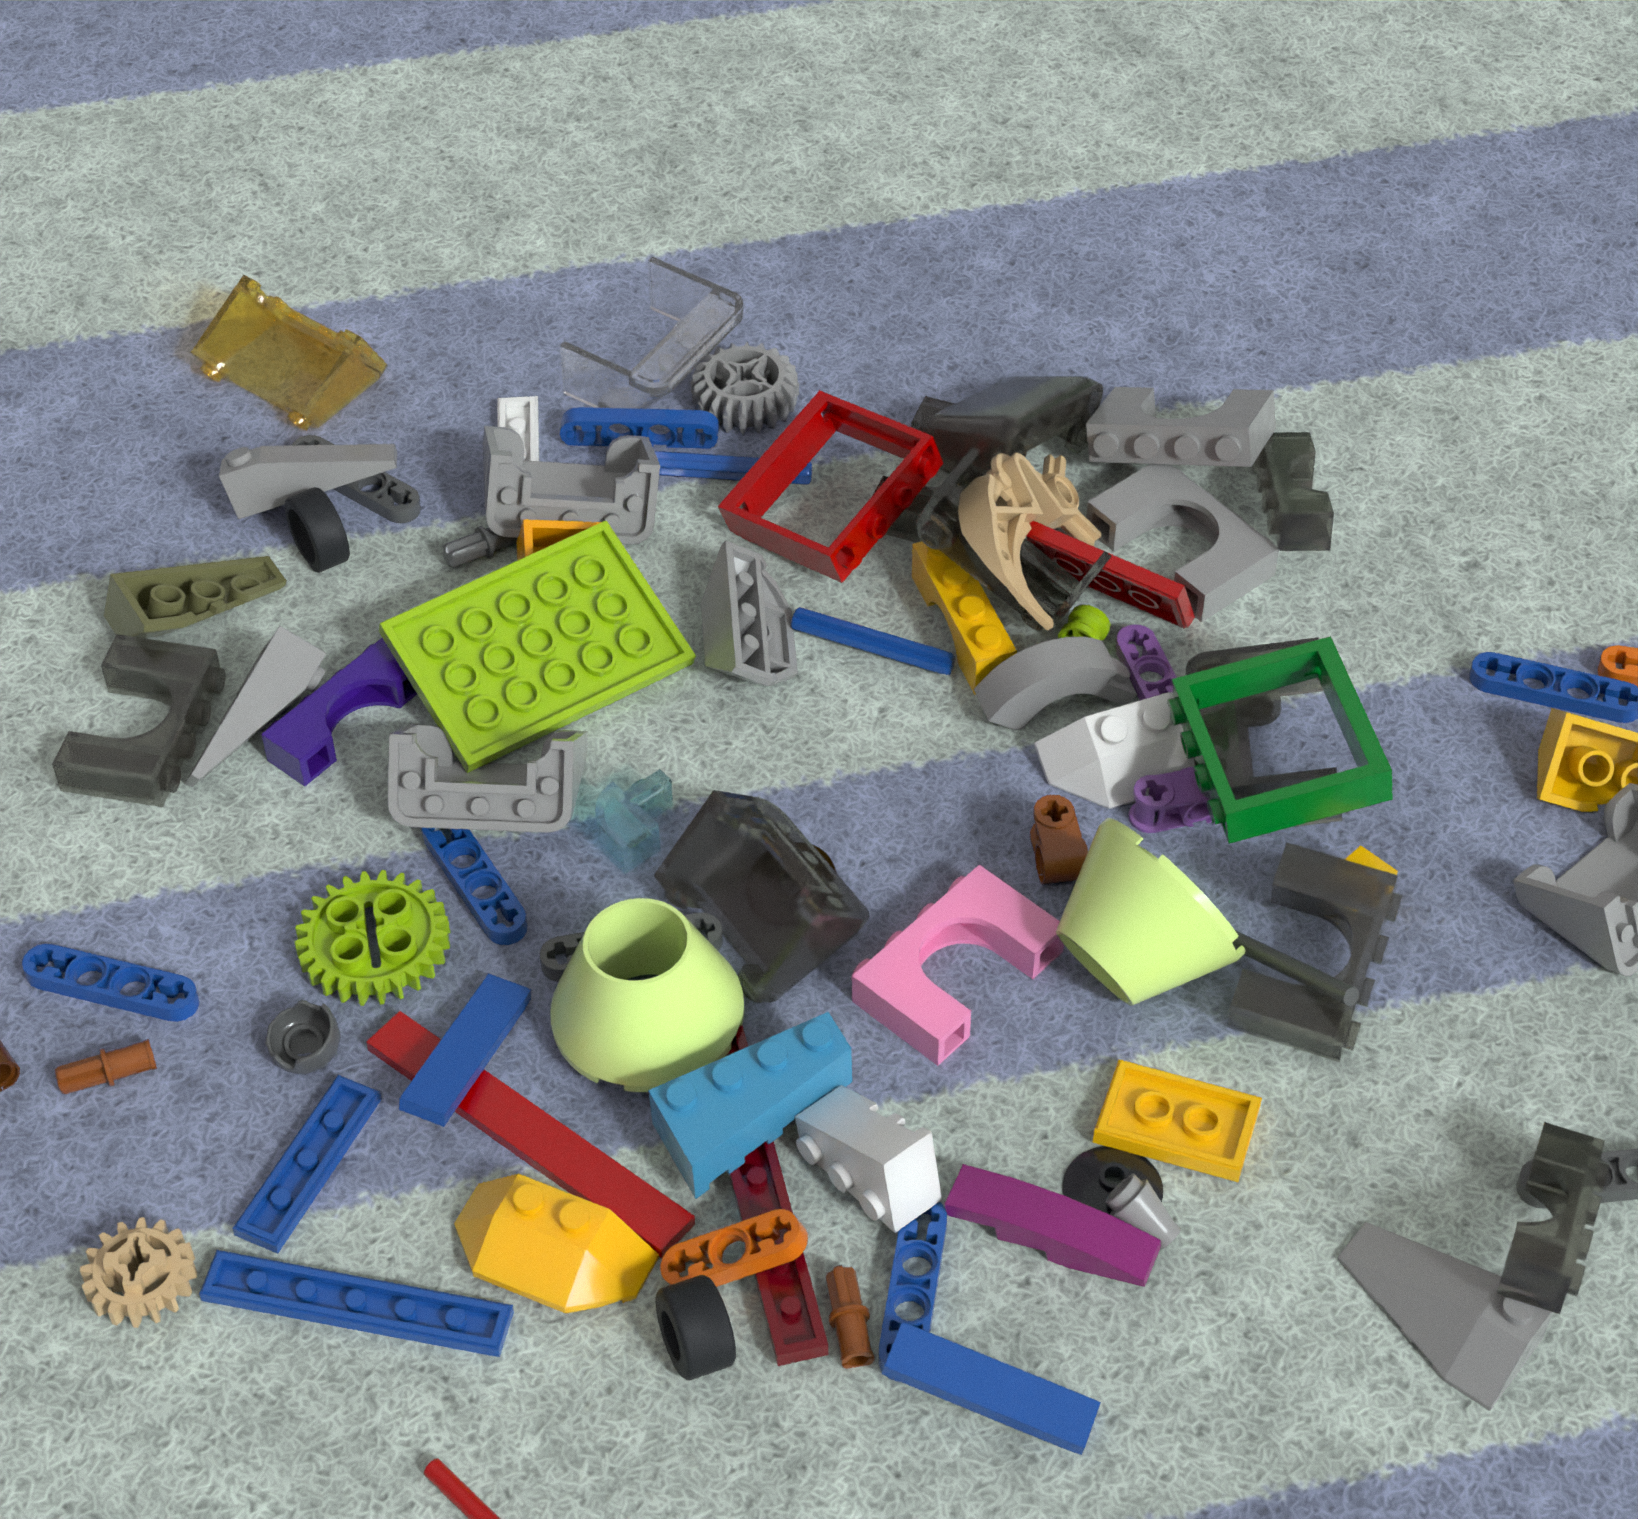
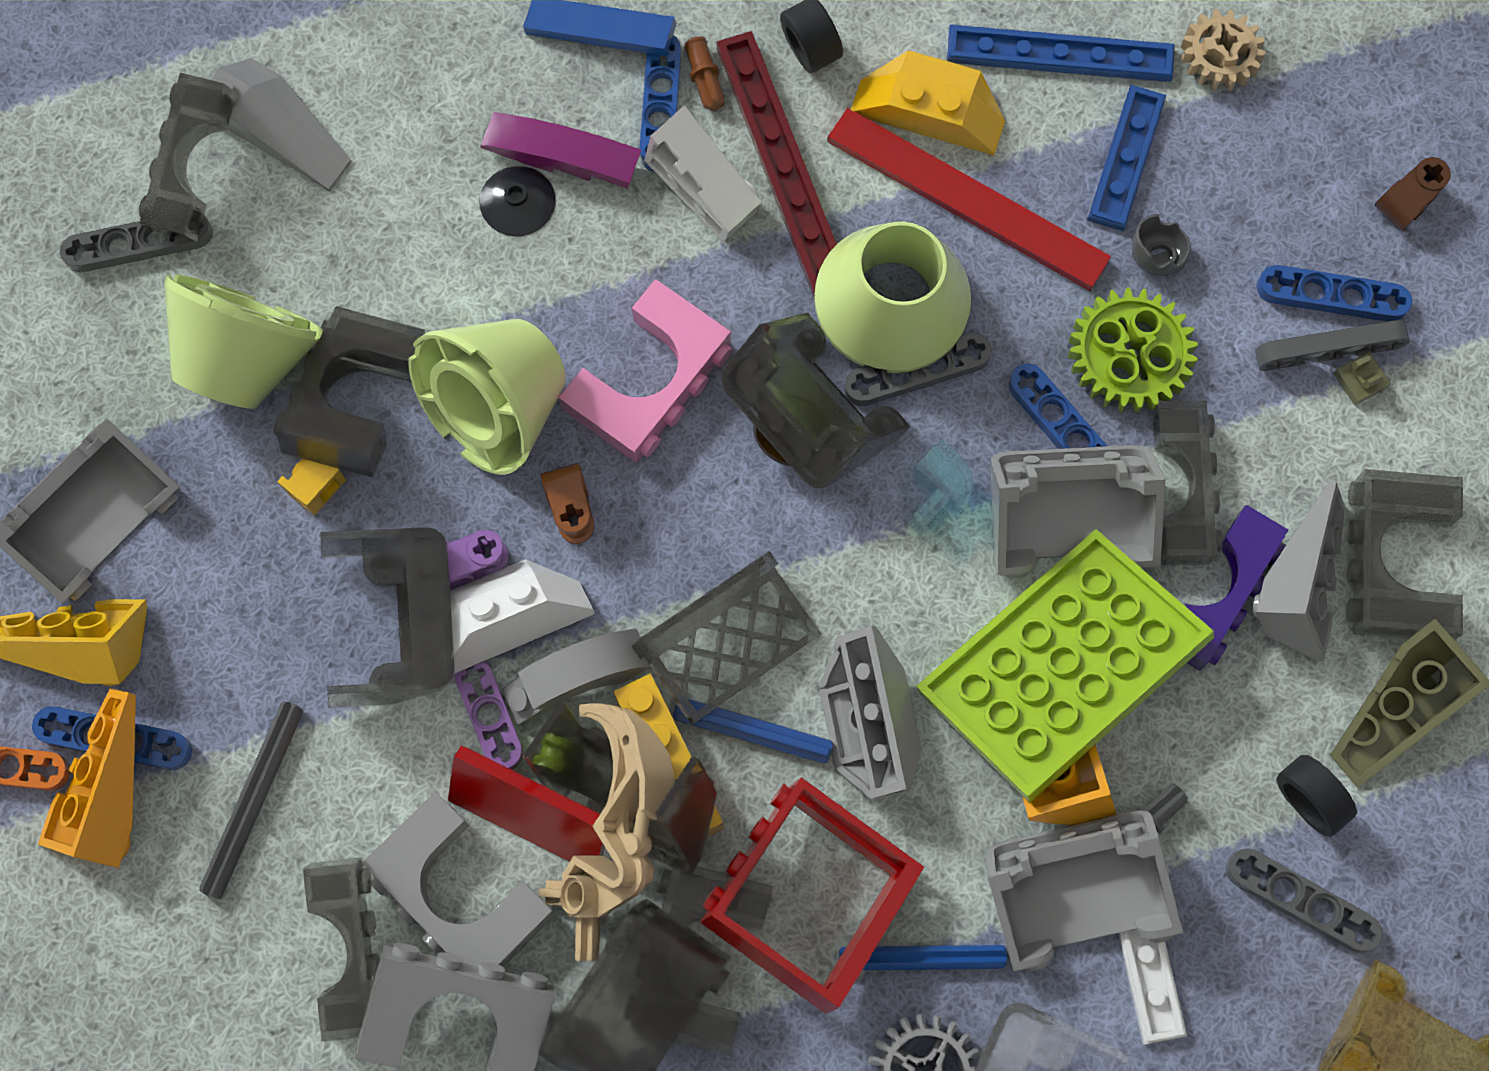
camera: 175 degrees right, 25 degrees up
dark orange axle [55,1039,157,1094] -> none
light grey wedge [219,444,398,519] -> none
blue tile [399,973,532,1127] -> none
blue beam [560,407,719,449] -> none
dark azure wedge [648,1012,853,1199] -> none
orange beam [660,1209,808,1287] -> none
yellow tile [1092,1059,1262,1182] -> none
light grey cone [1105,1174,1181,1250] -> none
green window [1167,636,1393,844] -> none
dark grey bar [1232,930,1359,1006] -> none
none -> light orange wedge [38,689,136,868]
none -> yellowish green cone [164,274,323,409]
none -> dark grey axle [199,701,303,899]
none -> clear smoke fence [631,551,821,725]
none -> clear smoke arch [1152,401,1222,565]
none -> dark grey beam [1255,320,1410,371]
none -> olive tile [1333,351,1391,406]

